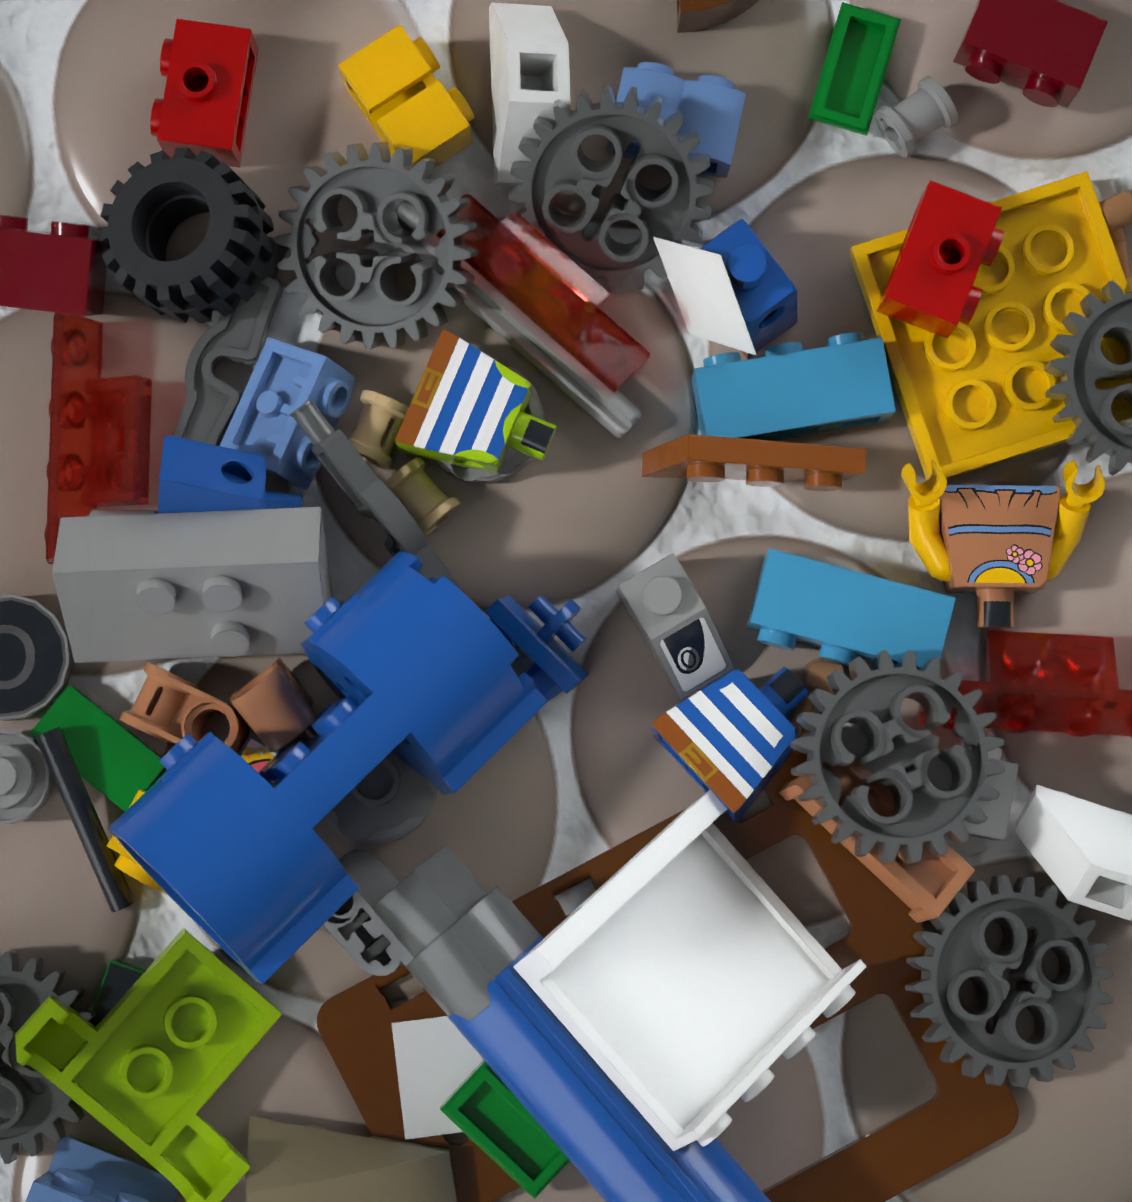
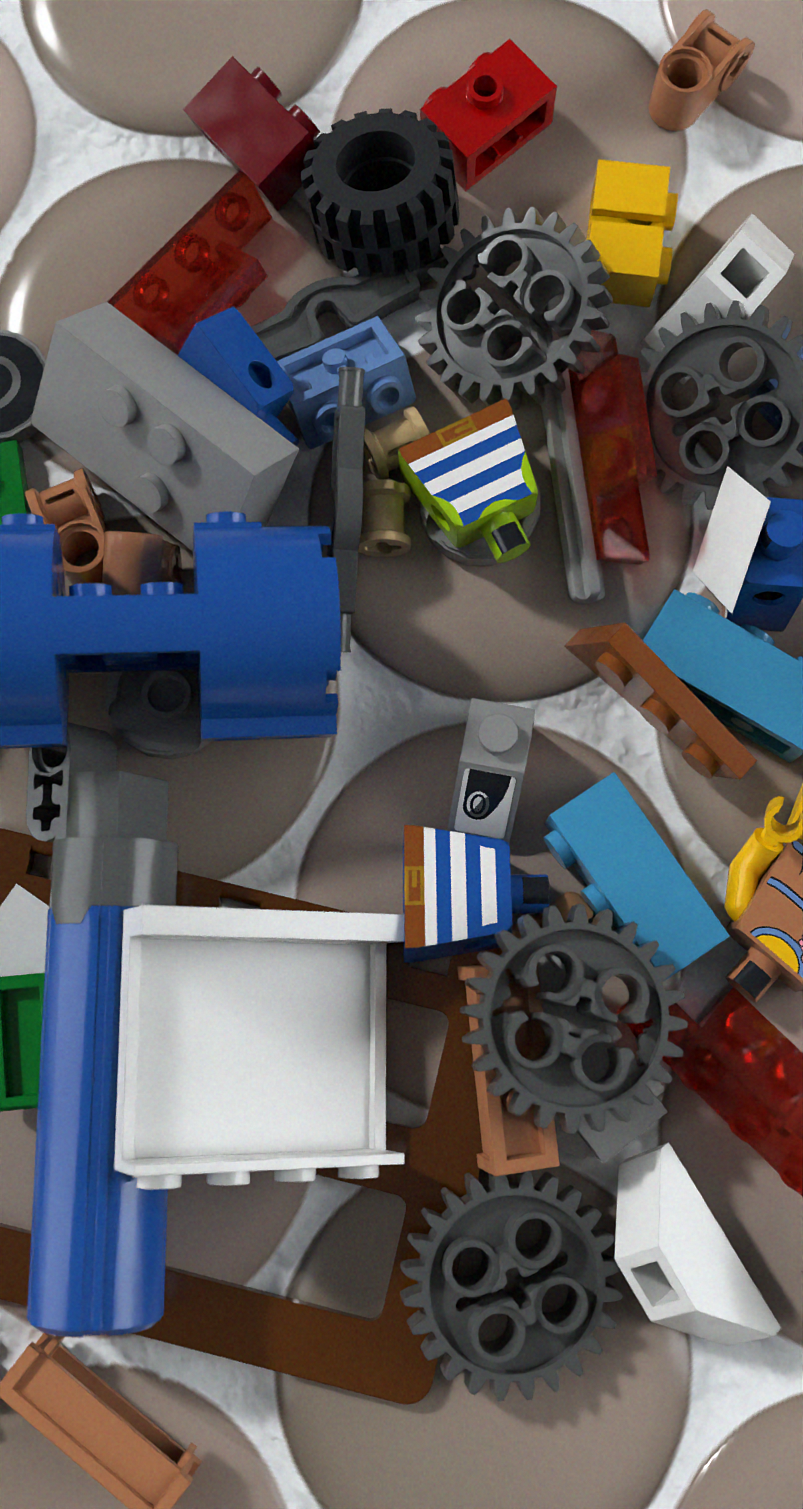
camera: 50 degrees right, 5 degrees down
blue hips [485,594,589,701] -> none

